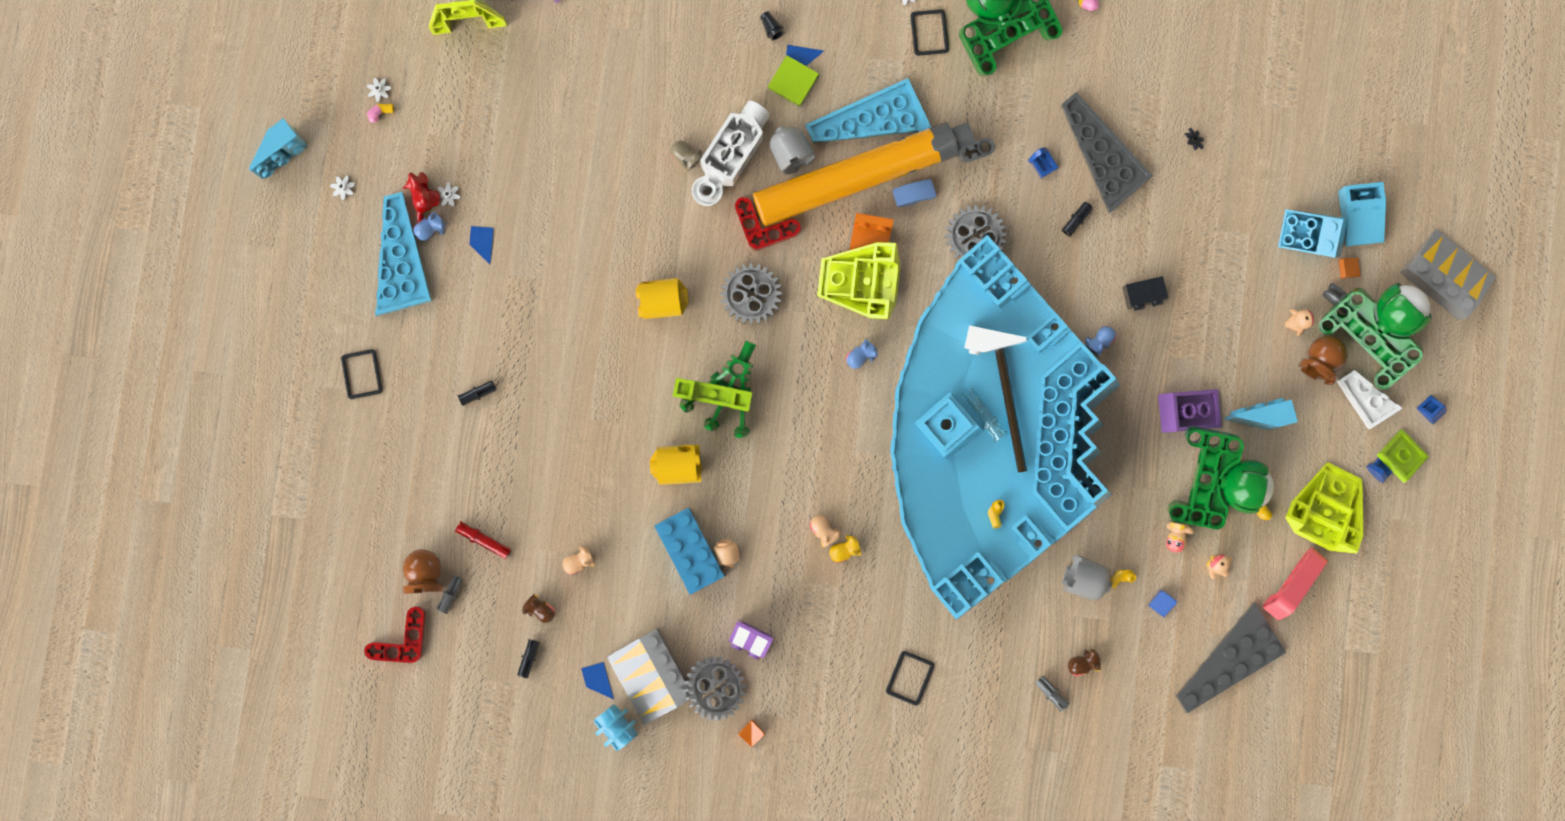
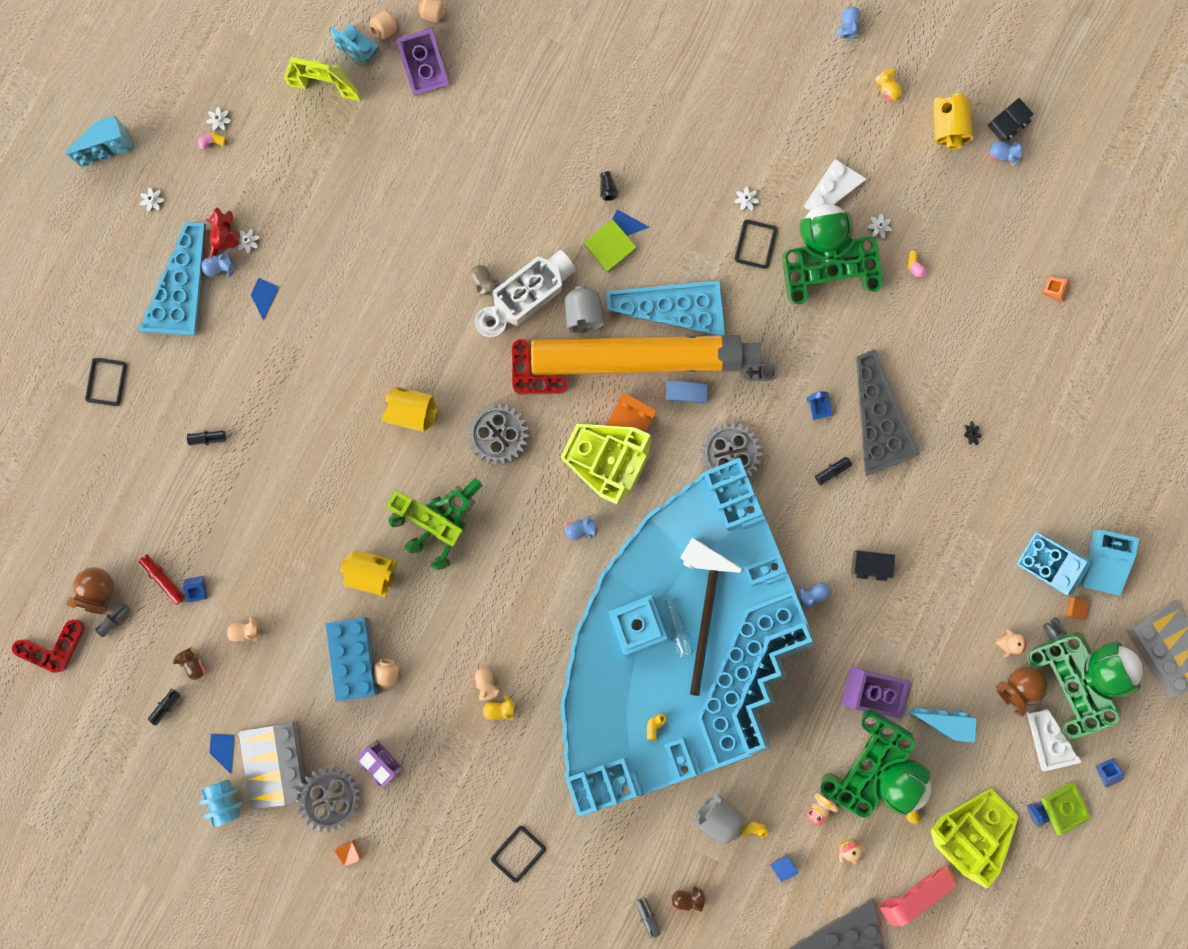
camera: 15 degrees right, 0 degrees up
none -> blue slope [183,576,207,602]

